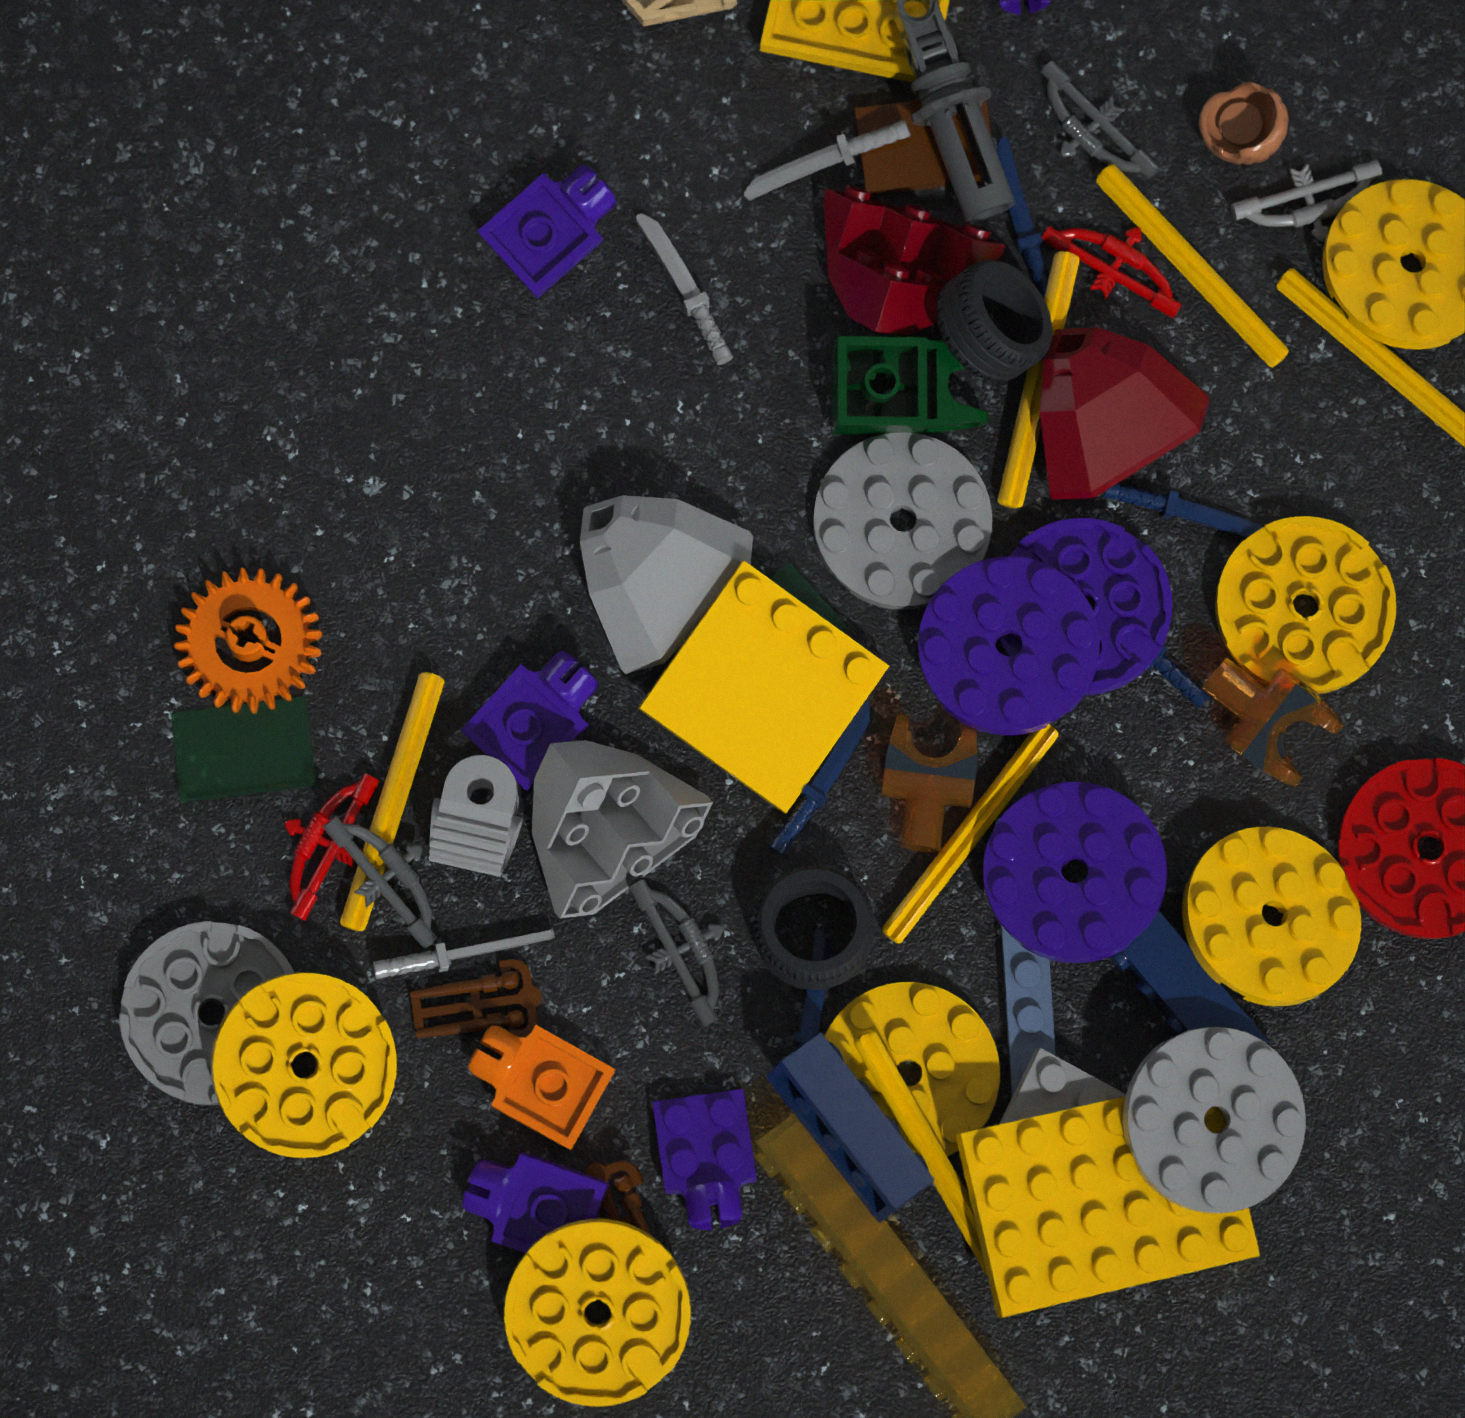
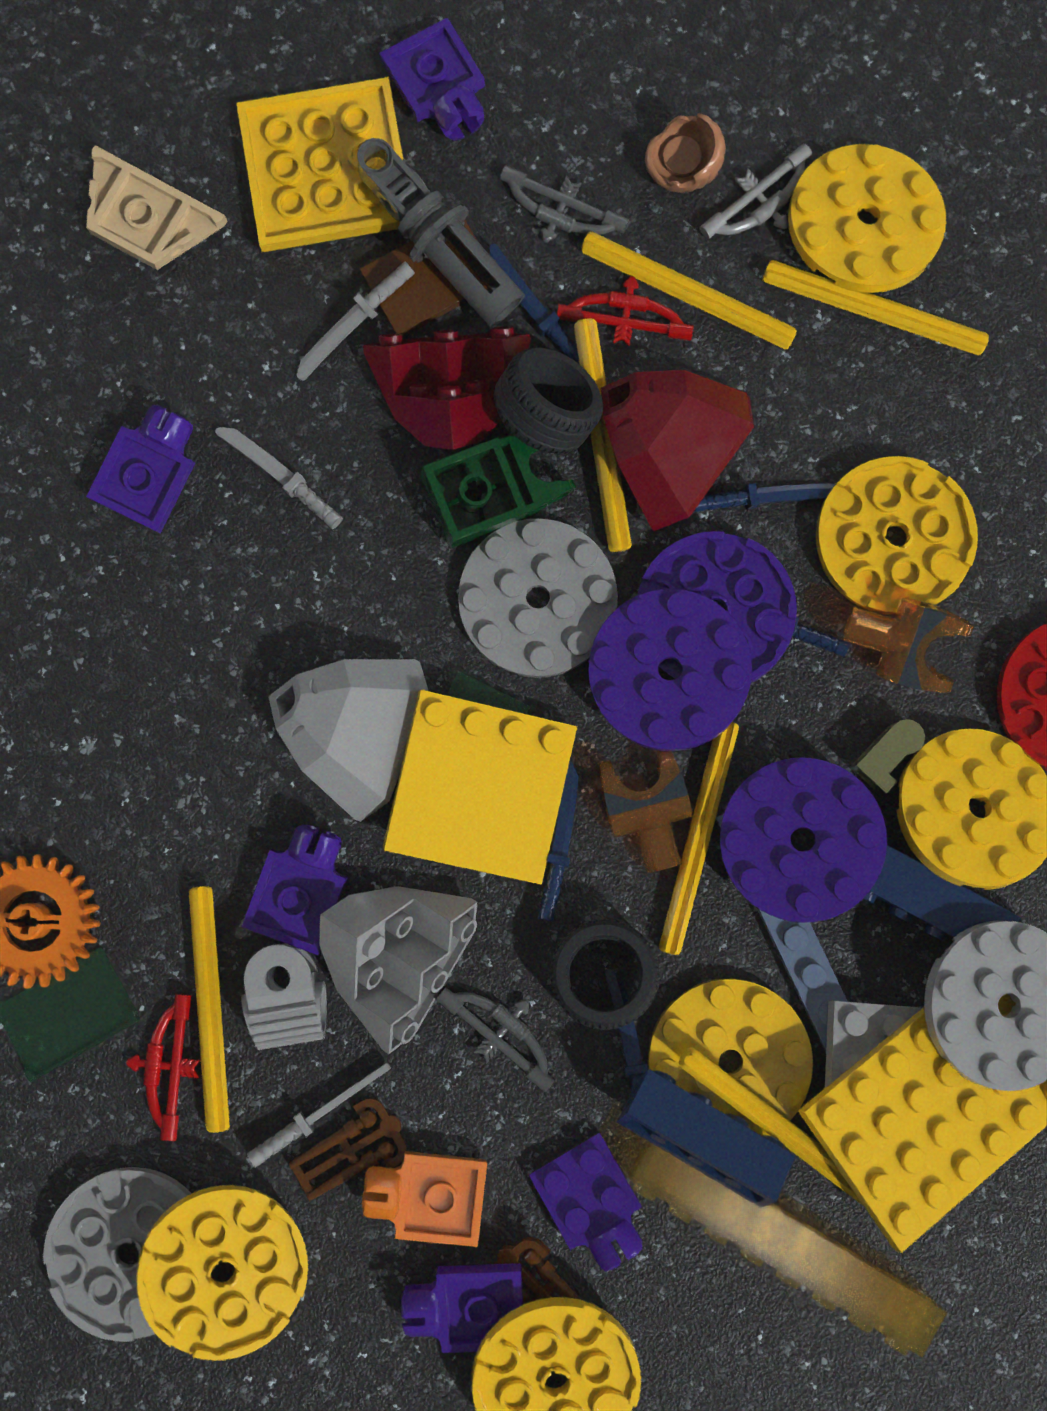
camera: 20 degrees left, 5 degrees up
dark grey piece [323,816,437,949] -> none
none -> olive leg [849,719,925,795]

